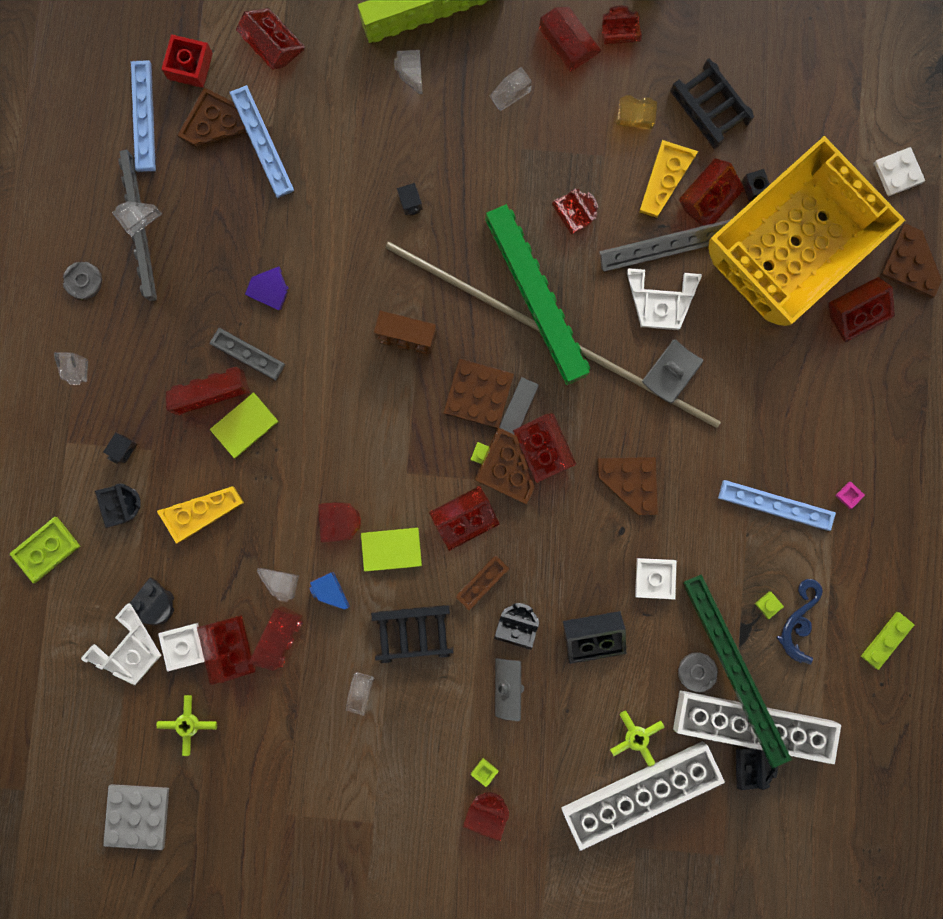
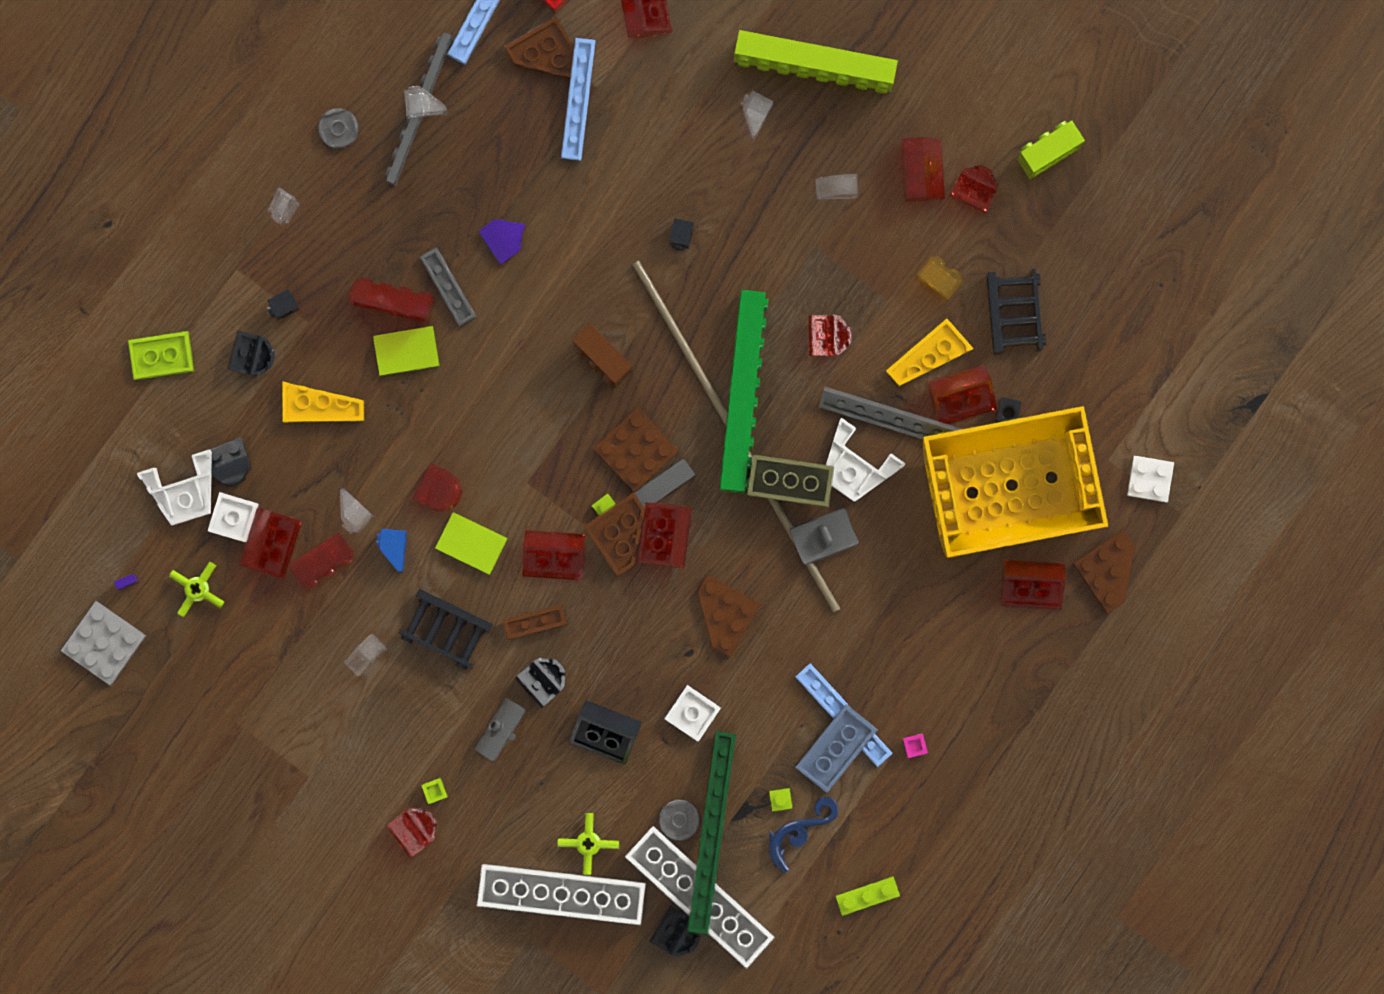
camera: 30 degrees right, 0 degrees up
none -> dark purple tile [114,574,139,590]
none -> olive brick [747,455,835,508]
none -> sand blue tile [795,704,878,793]

